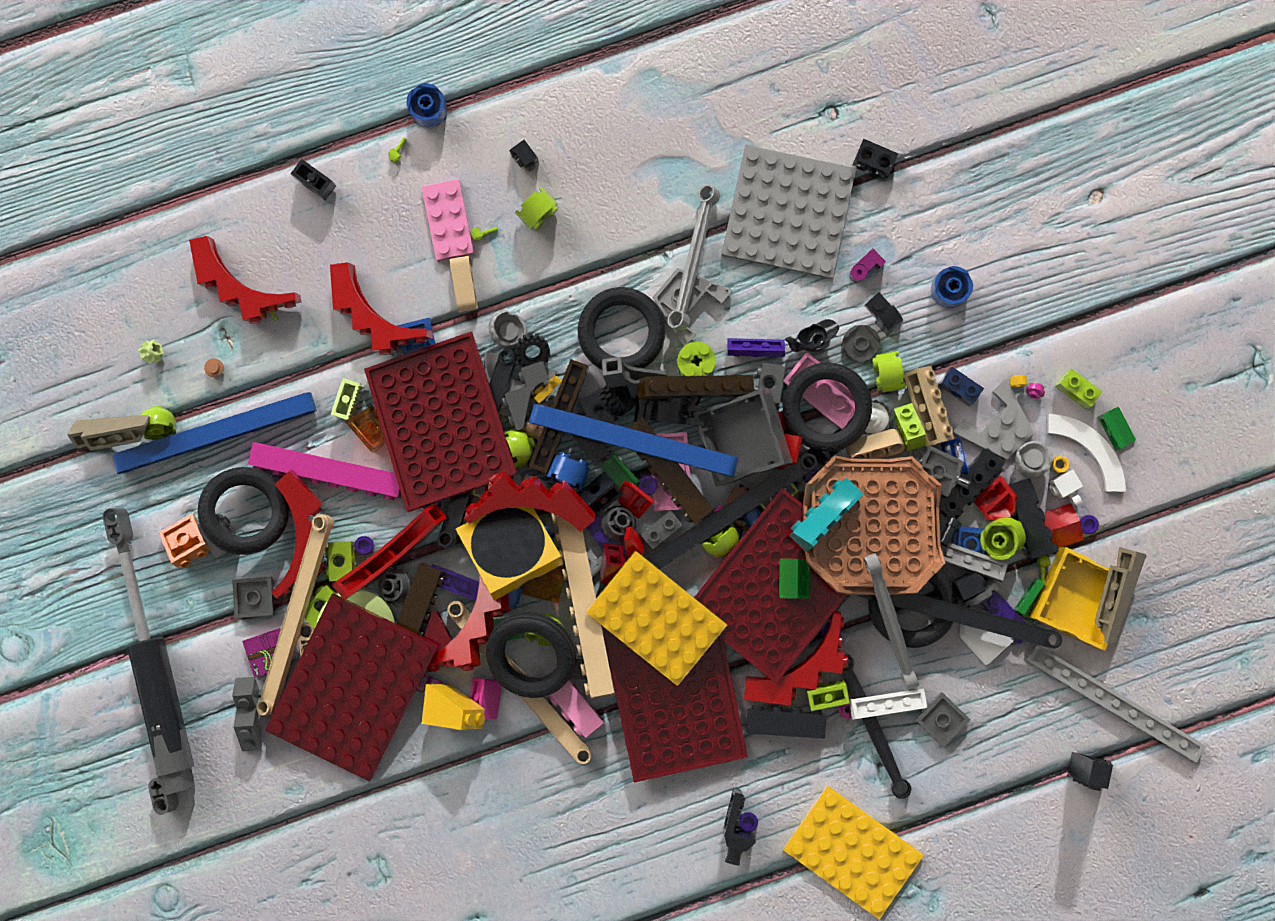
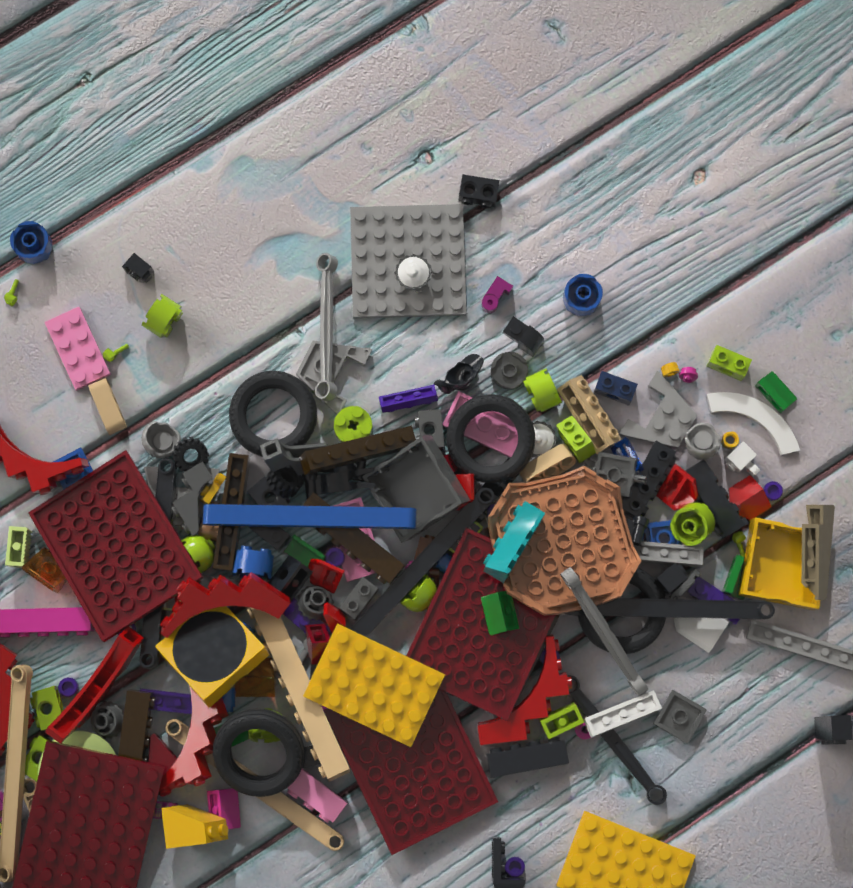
camera: 20 degrees left, 5 degrees down
none -> white piece [395,254,432,290]

